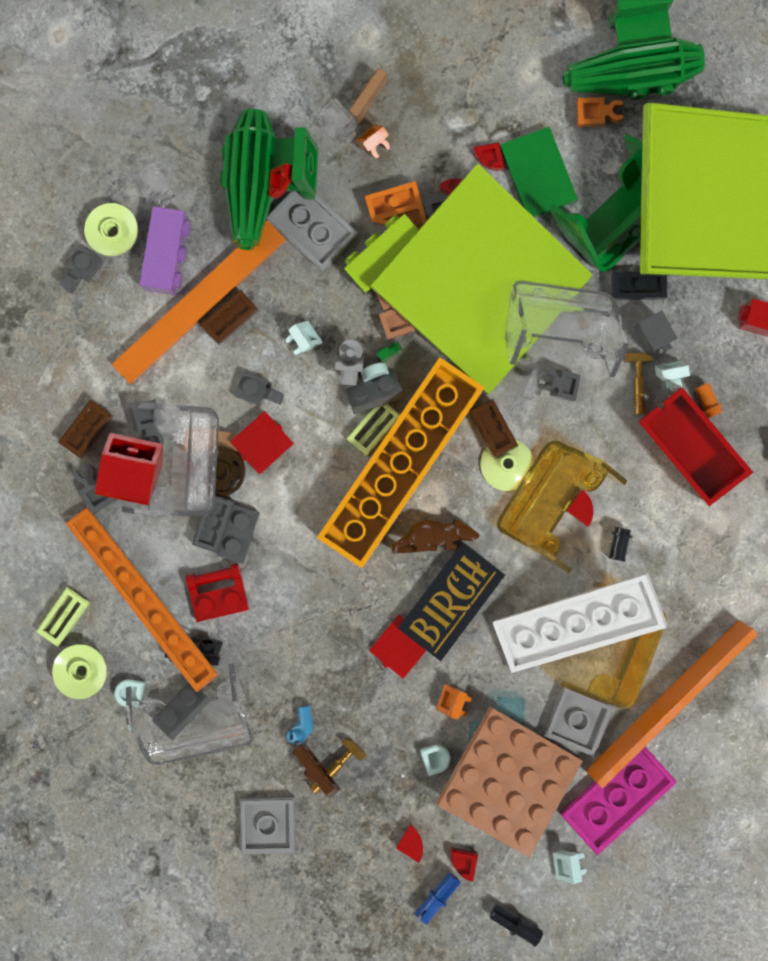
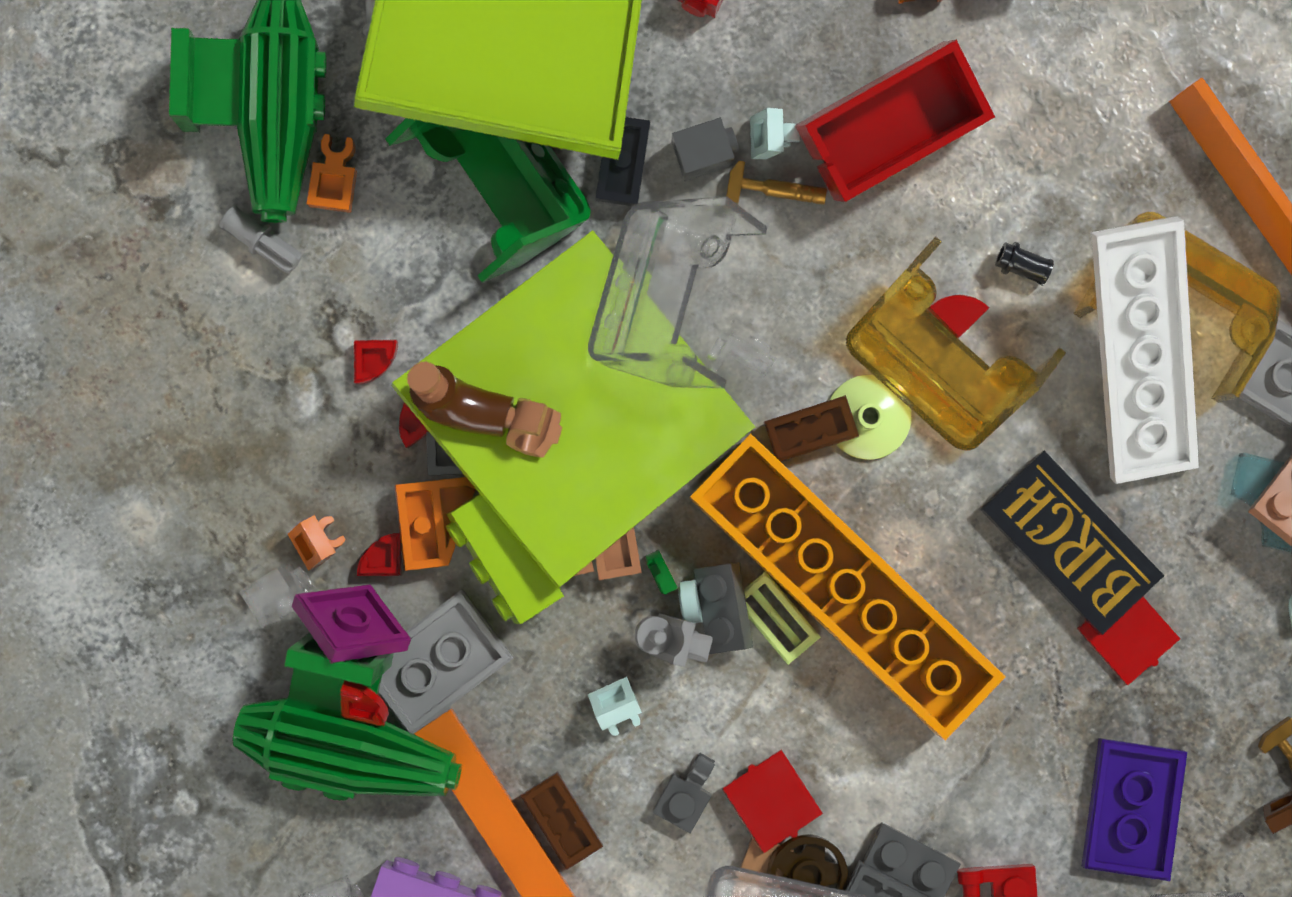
camera: 85 degrees left, 0 degrees up
dark azure arm [287,705,313,744] -> none
medium nougat tile [349,68,387,125] -> none
reddish brown animal [391,519,480,554] -> none
orange tile [436,684,472,720] -> none
green tile [500,126,578,218] -> none
dark grey plate [538,369,581,401] -> none
orange pin [694,383,723,418] -> none
none -> light grey axle [219,205,302,273]
none -> magenta plate [292,585,411,663]
none -> red tile [357,533,402,576]
none -> piece [407,362,562,458]
none -> dark purple tile [1081,738,1188,881]

